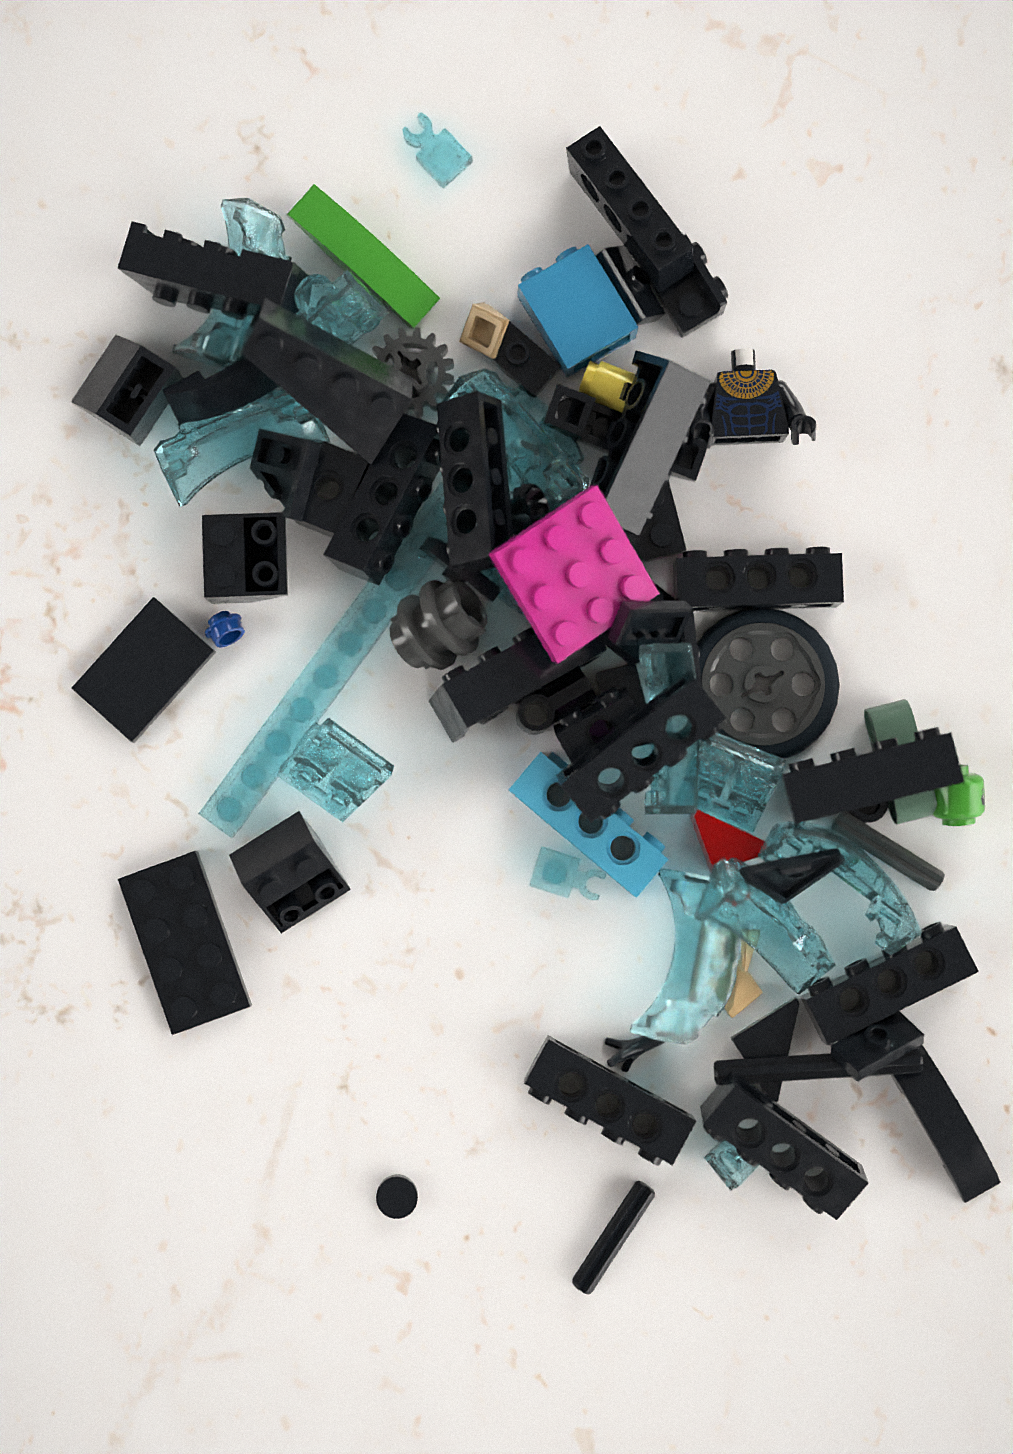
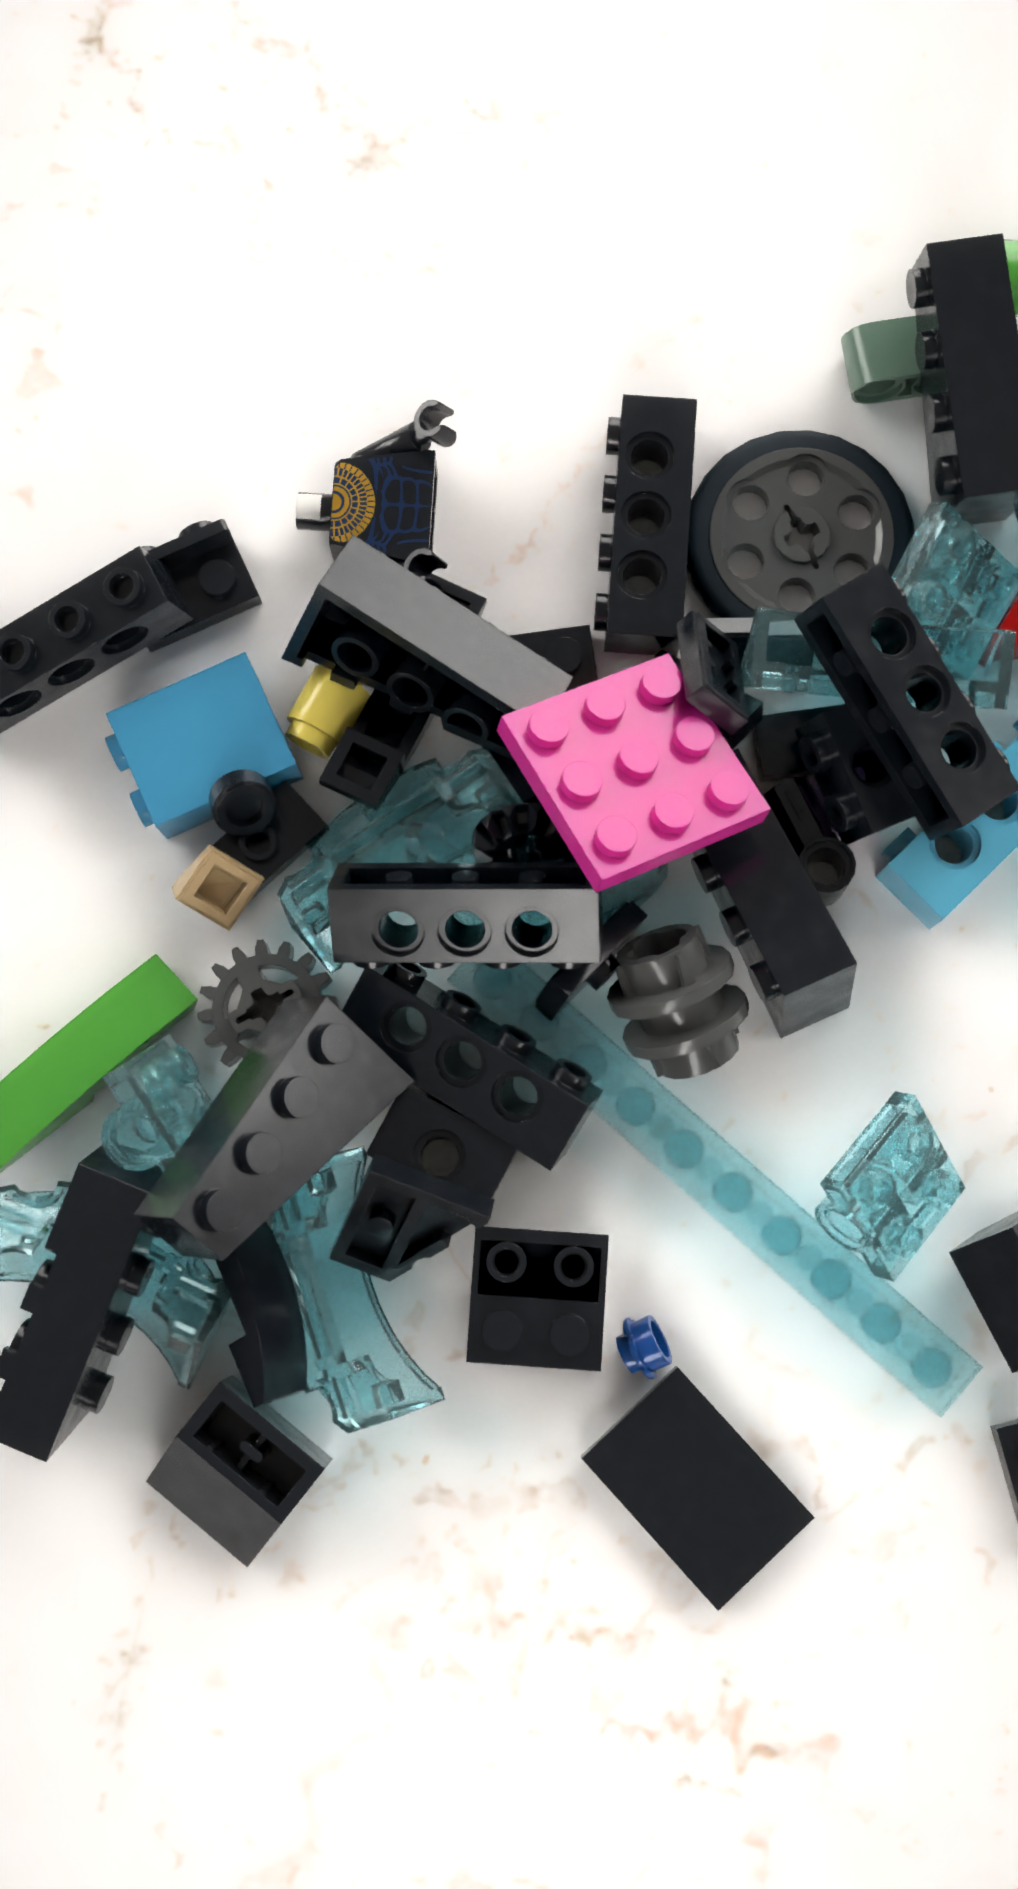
camera: 85 degrees left, 5 degrees down
black plate [595,245,666,325] -> none
none -> black tile [209,770,276,836]

